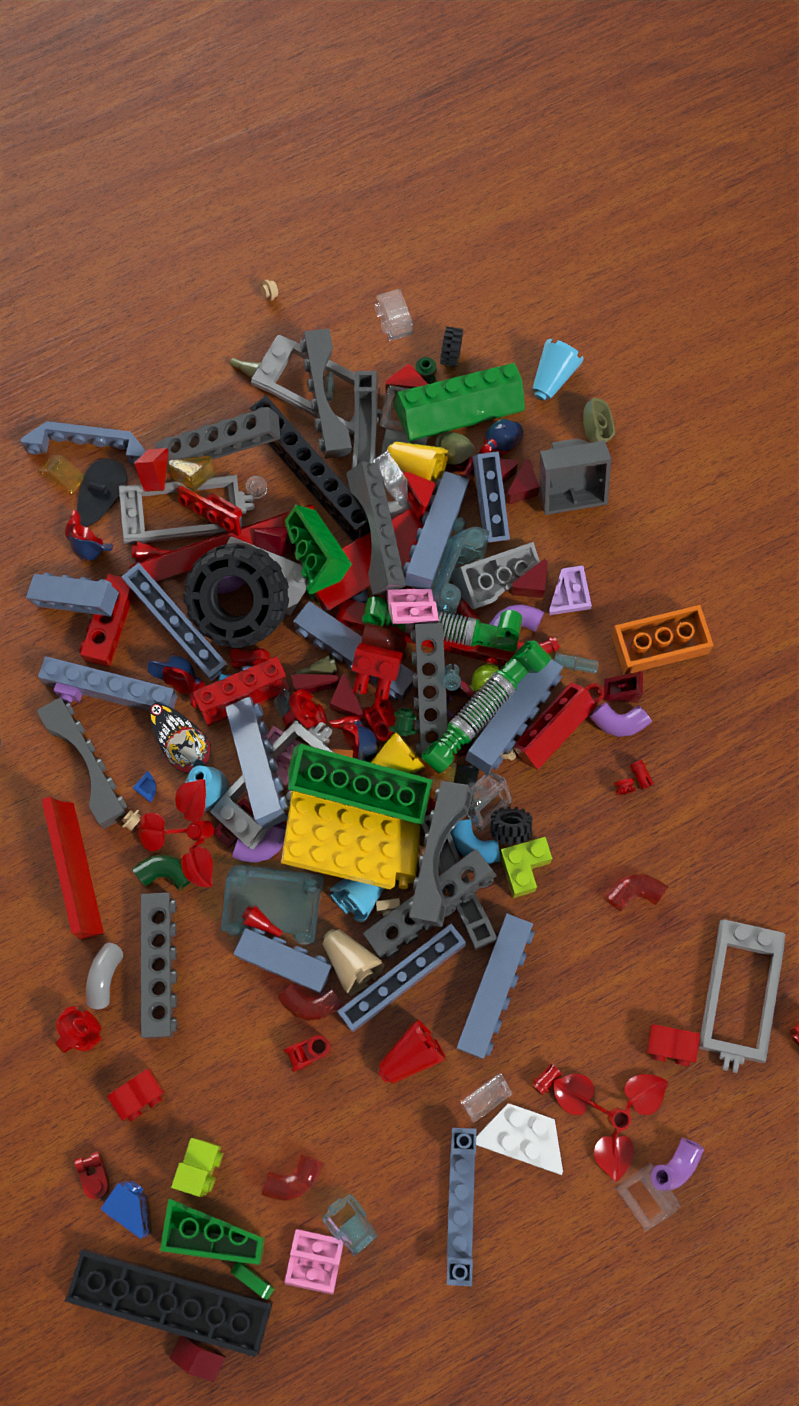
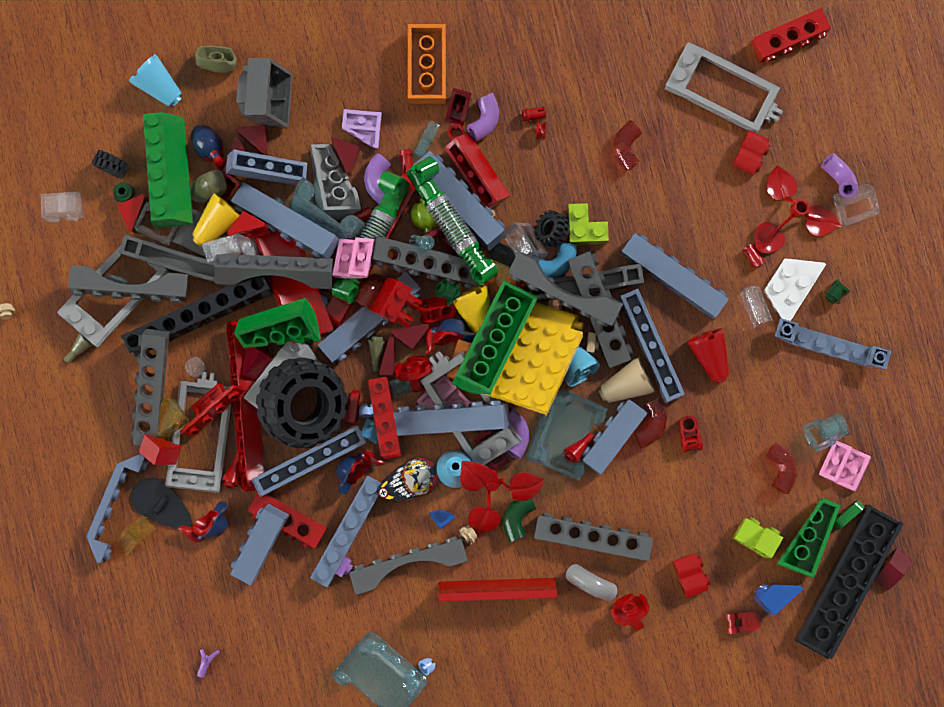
camera: 80 degrees left, 10 degrees up
none -> dark green brick [825,279,850,304]

